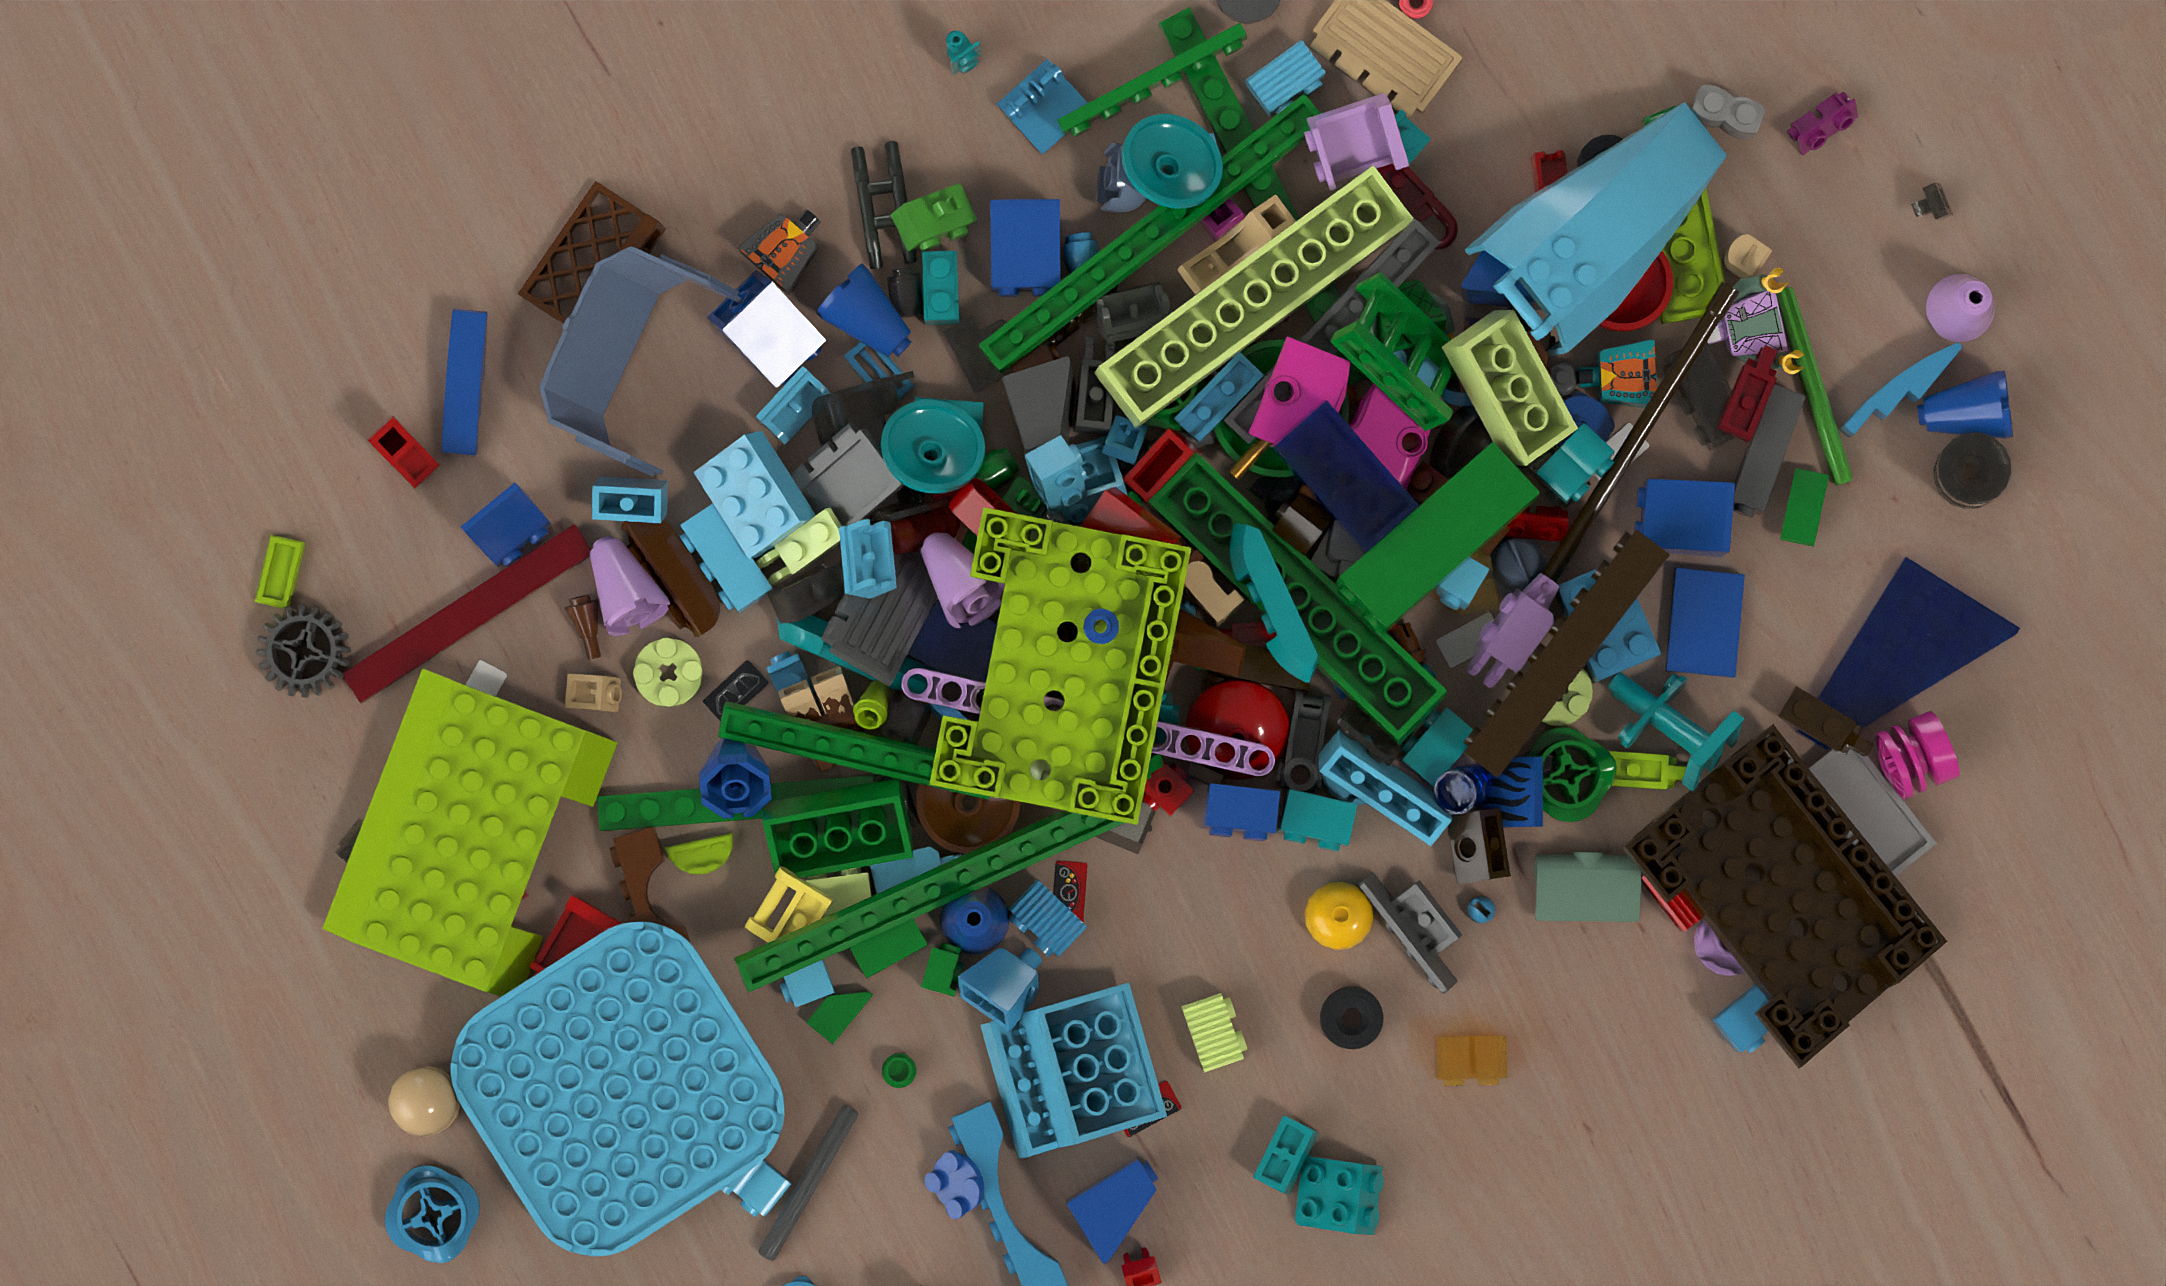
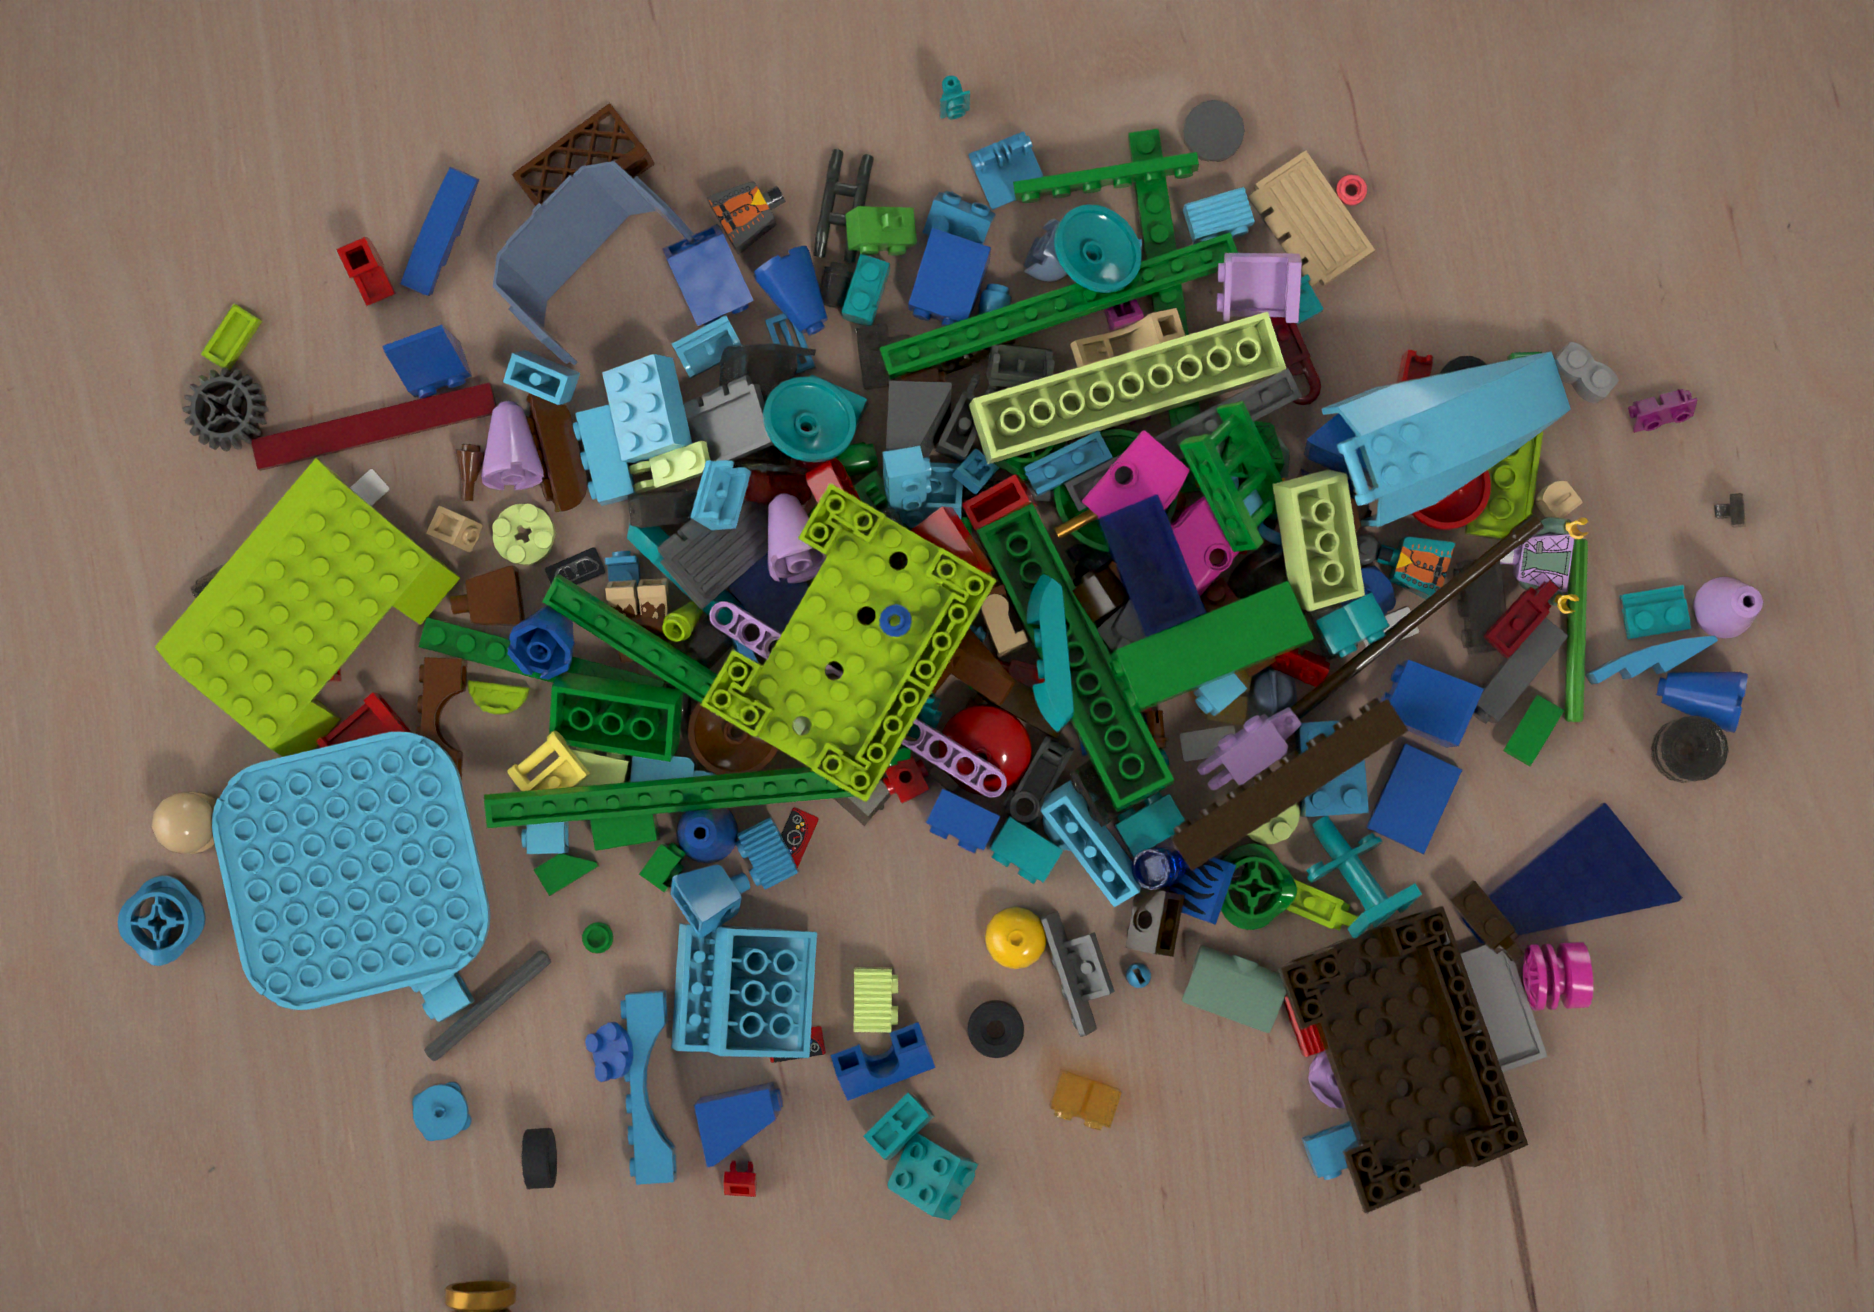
camera: 30 degrees right, 0 degrees up
none -> reddish brown torso [450,565,525,626]
none -> blue arch [831,1022,936,1101]
none -> dark azure bracket [922,191,996,245]
none -> teal plate [1620,585,1692,639]

